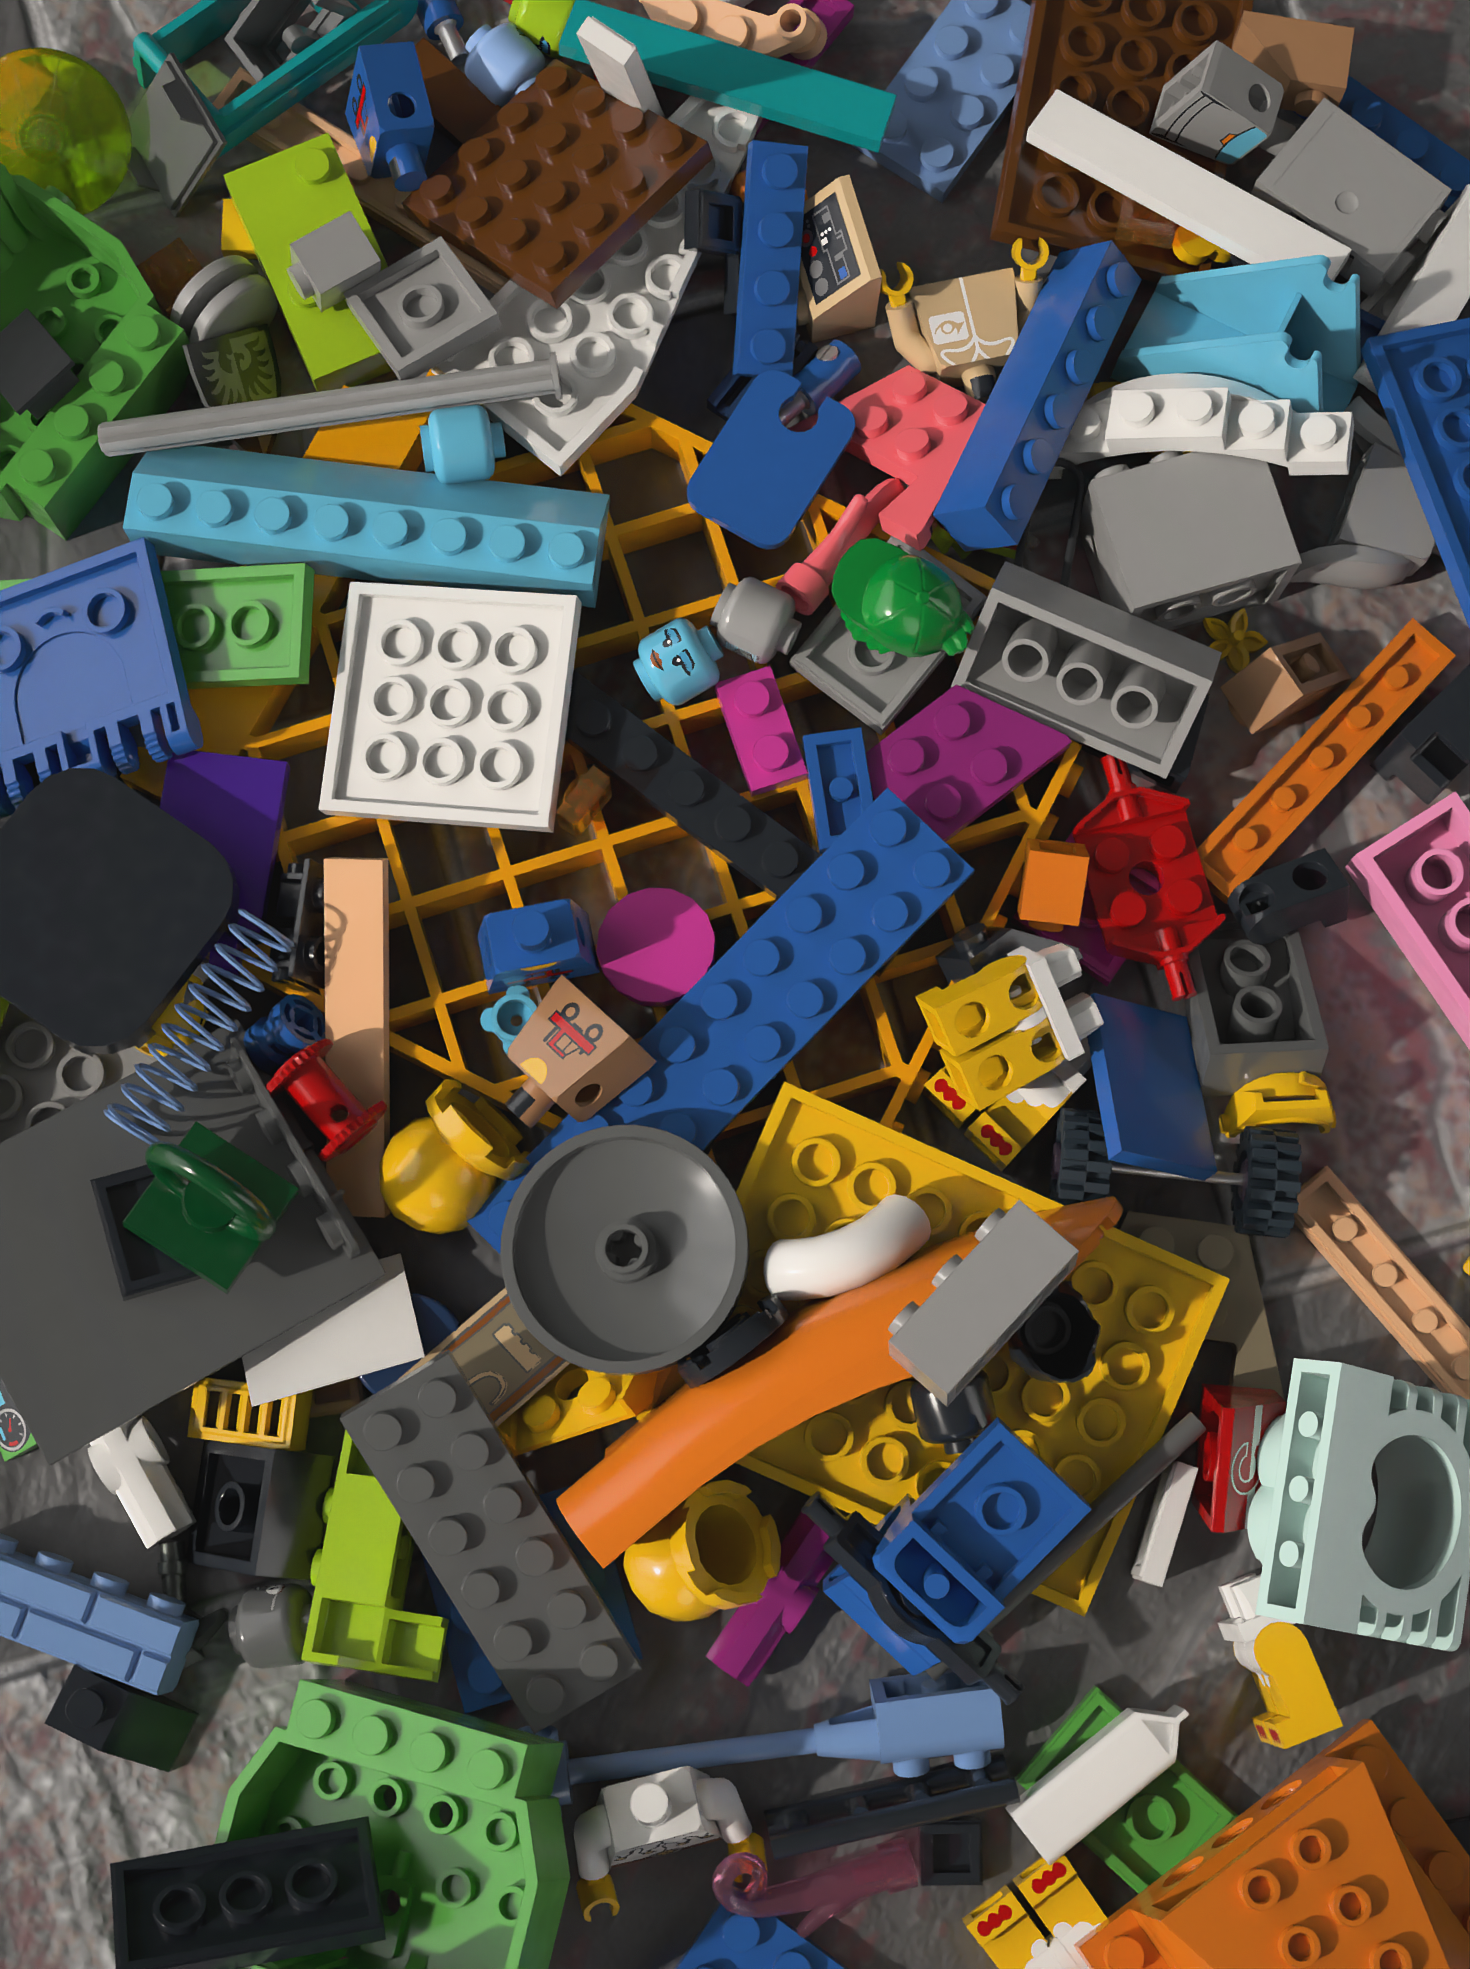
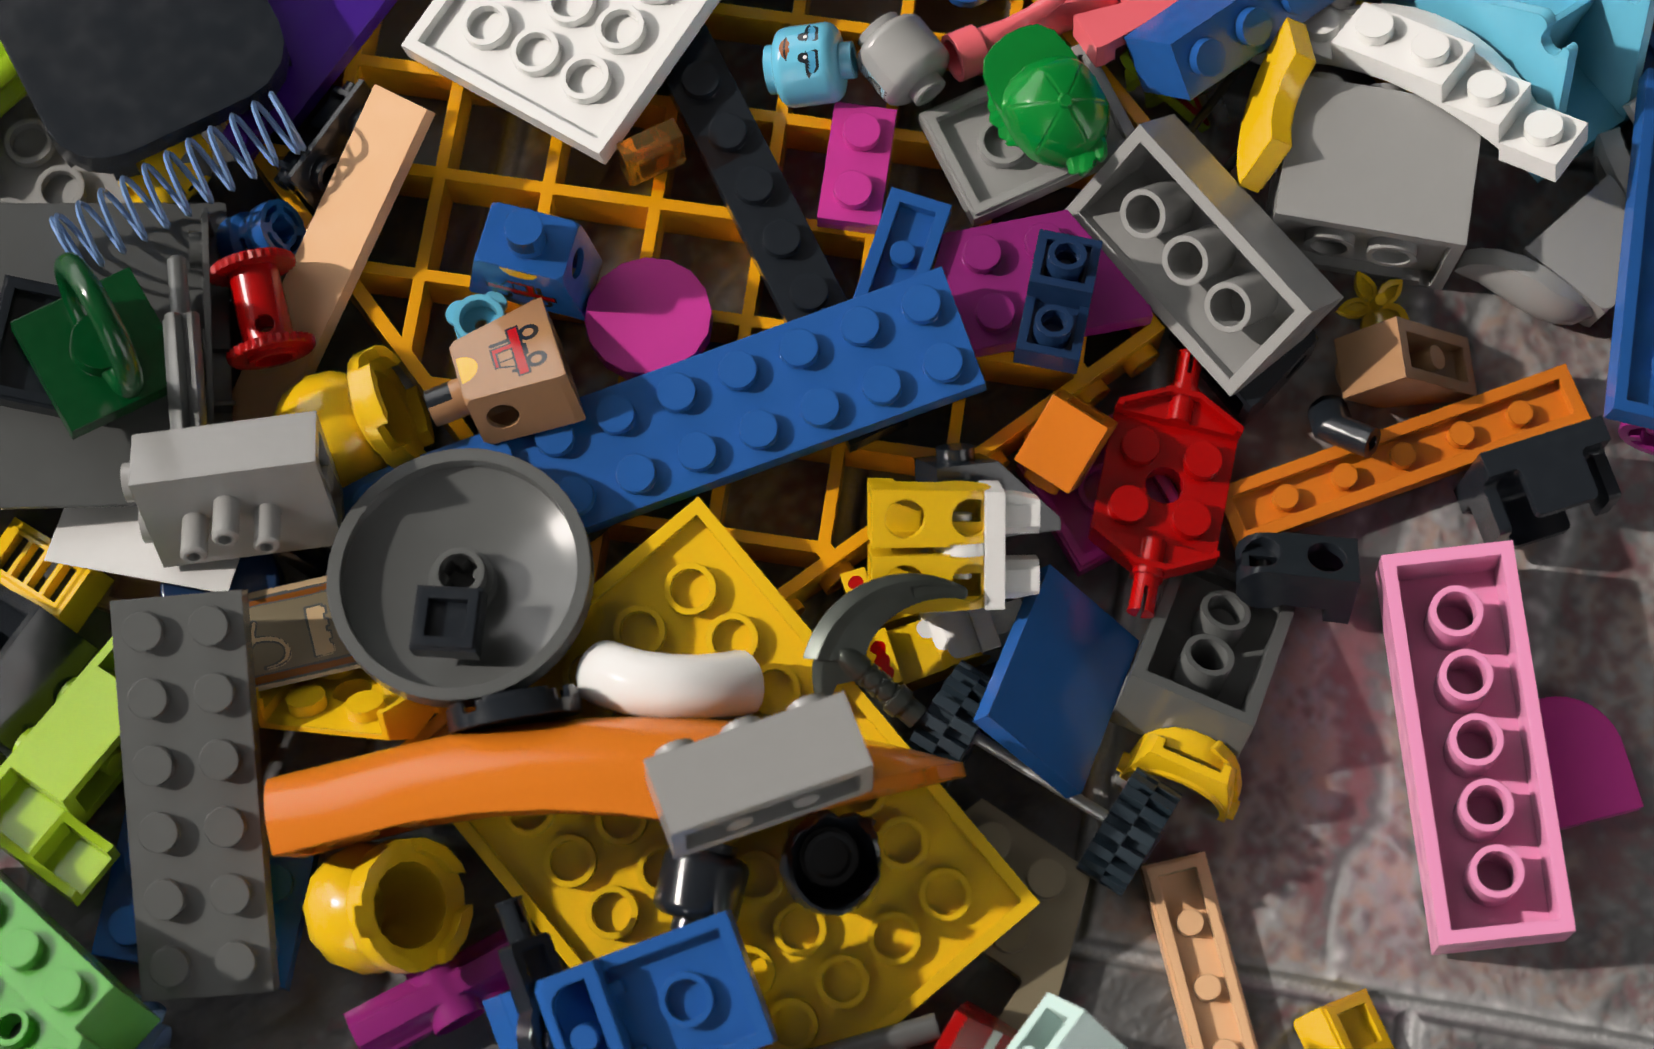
camera: 30 degrees right, 5 degrees down
none -> light grey piece [120,411,345,579]
none -> dark grey axle [162,255,208,430]
none -> black tile [409,585,488,660]
none -> pearl dark grey piece [803,573,968,728]
none -> dark blue slope [1013,229,1103,374]
none -> yellow tile [1237,17,1316,193]
none -> black arm [1308,395,1381,458]

